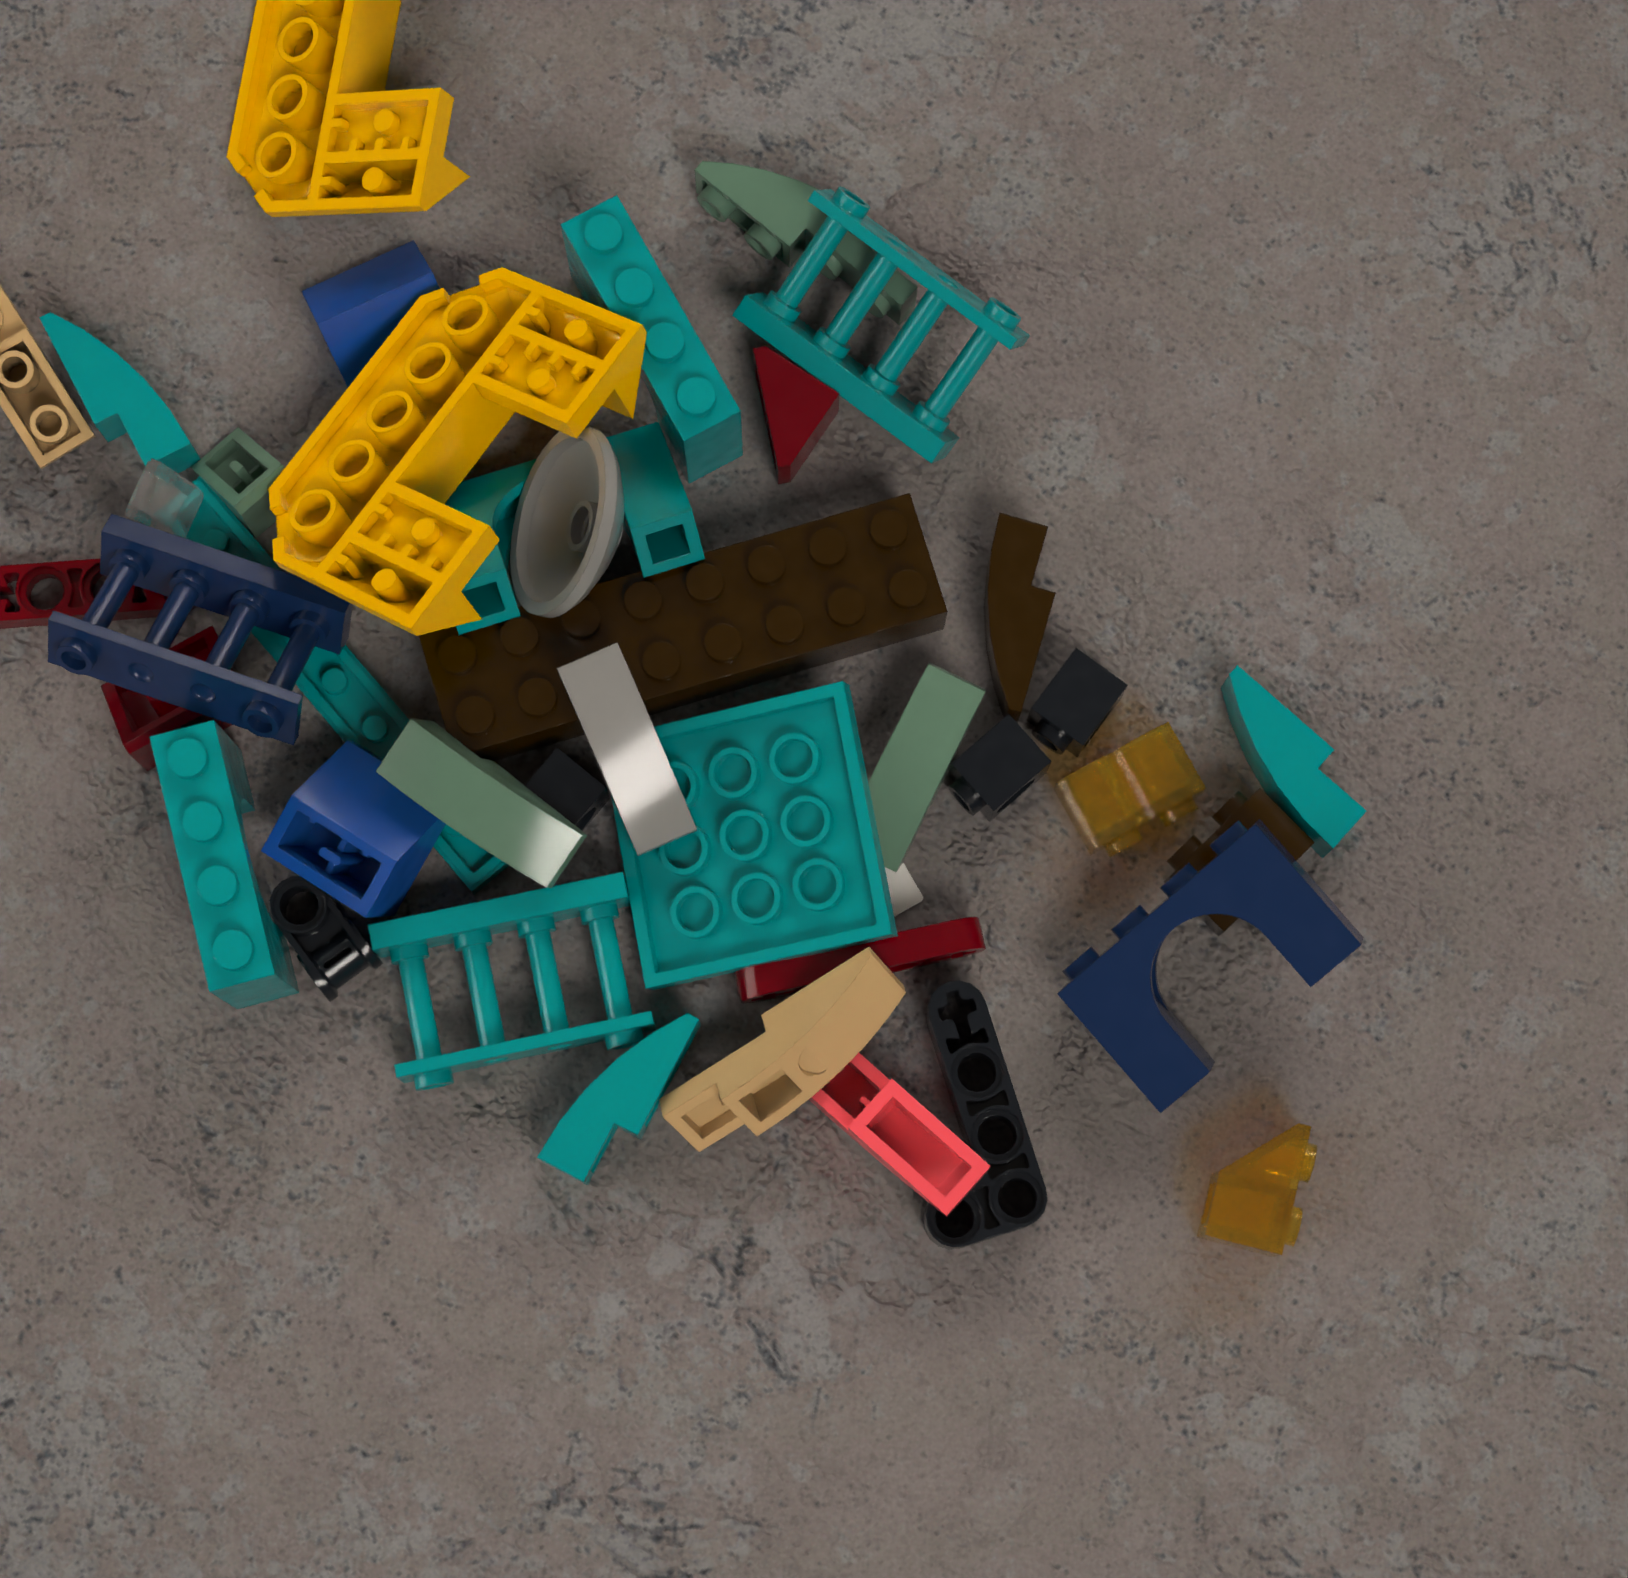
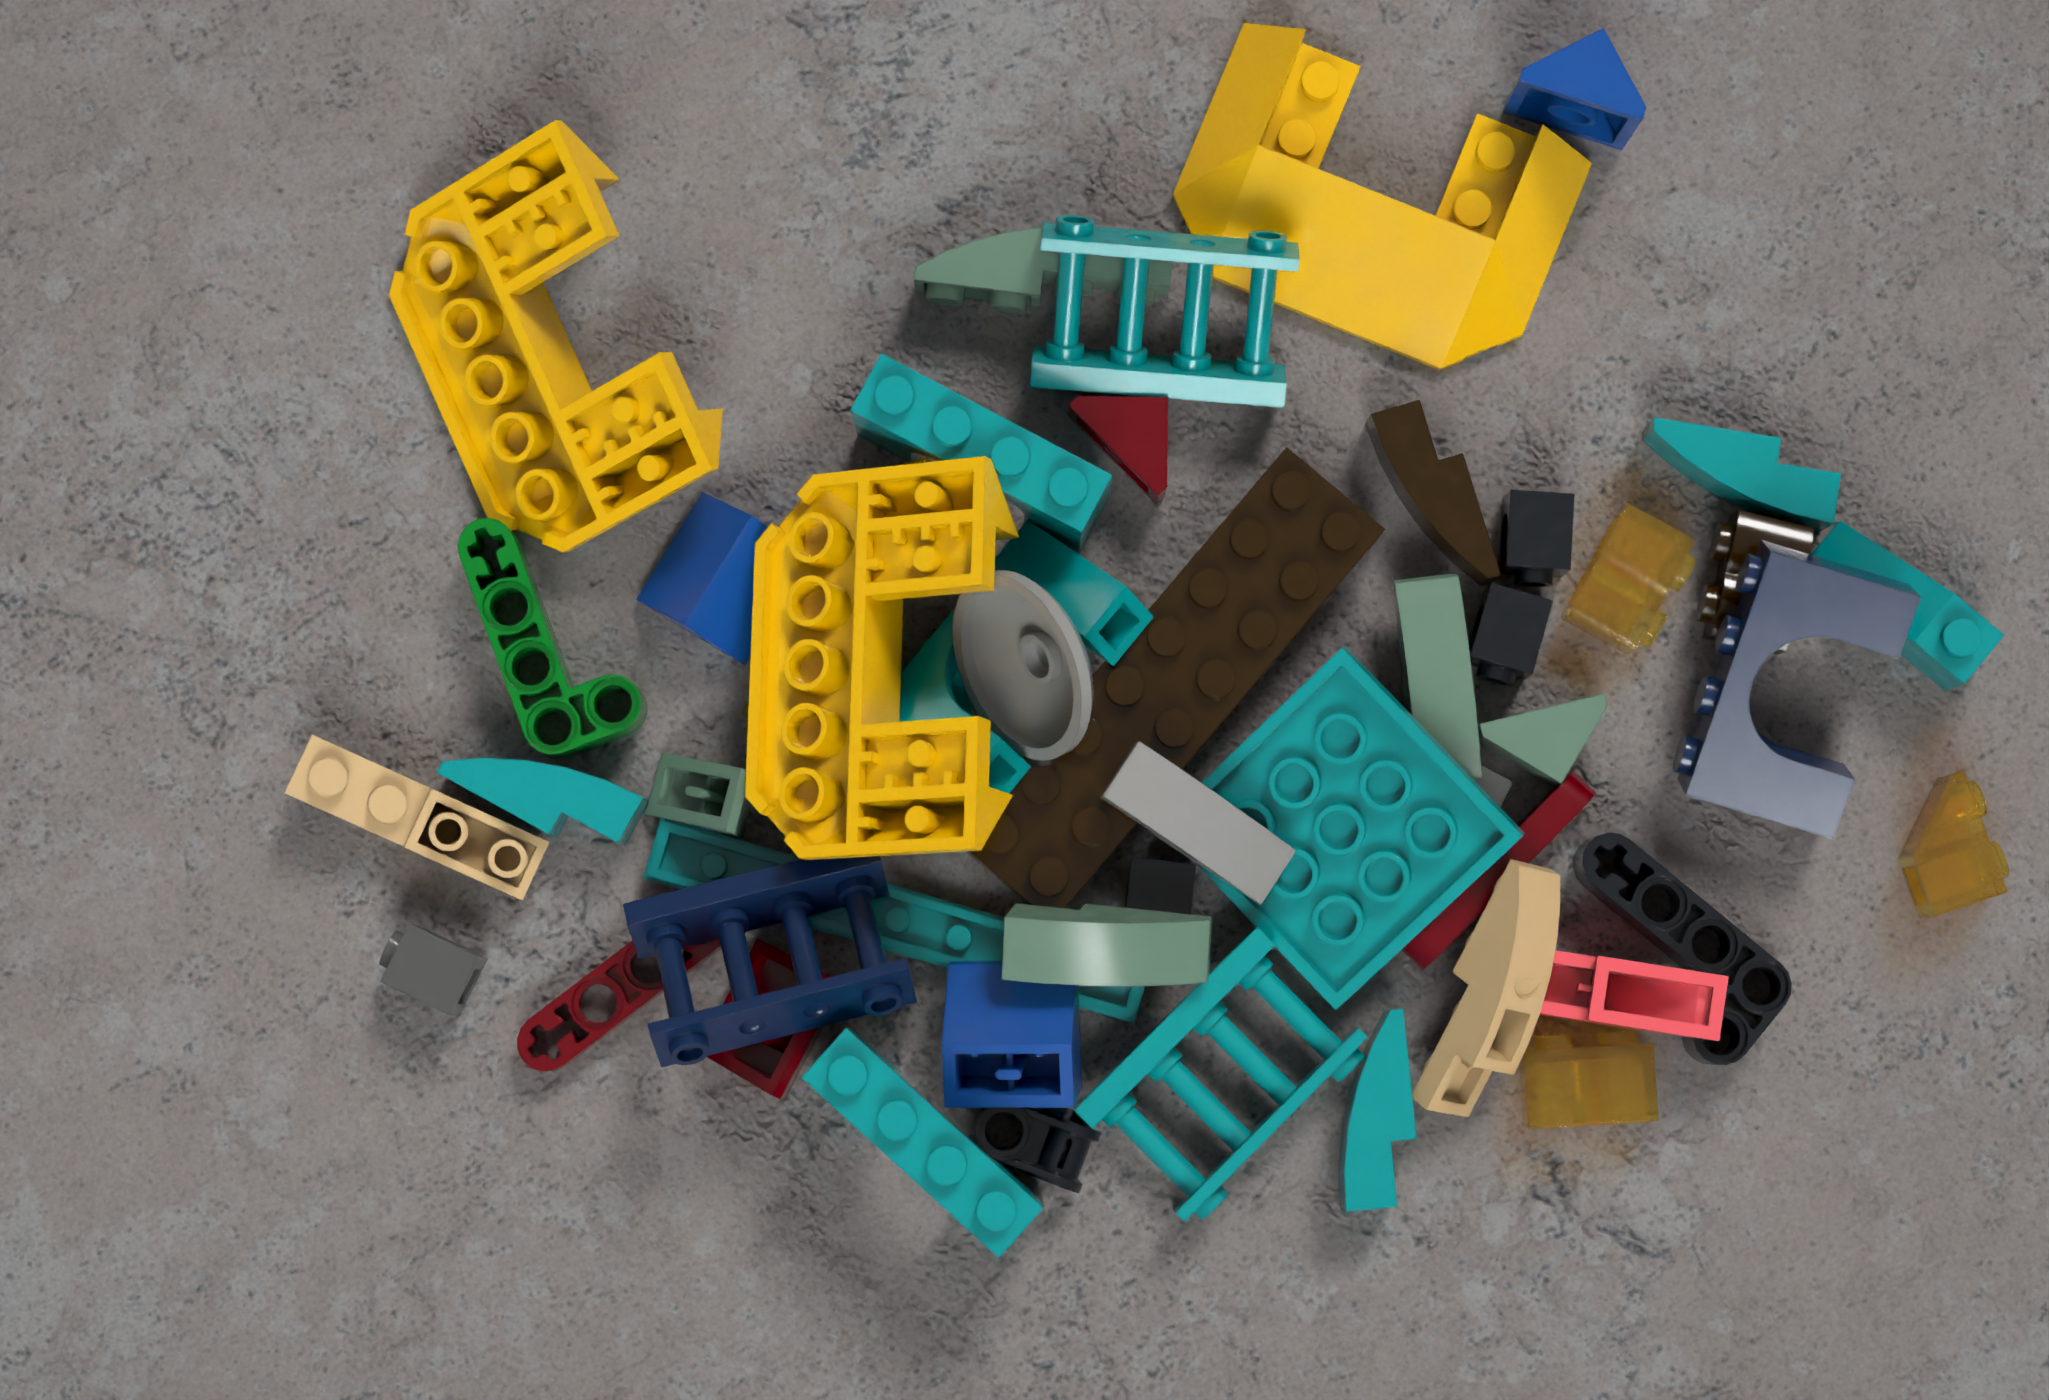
camera: 30 degrees left, 5 degrees up
clear slope [125,458,204,538] -> none
none -> green beam [457,518,648,760]
none -> yellow slope [1173,23,1592,371]
none -> sand green slope [1478,693,1608,788]
none -> blue slope [1503,28,1646,150]
none -> clear yellow brick [1519,1030,1659,1129]
none -> teal slope [1810,520,2005,691]

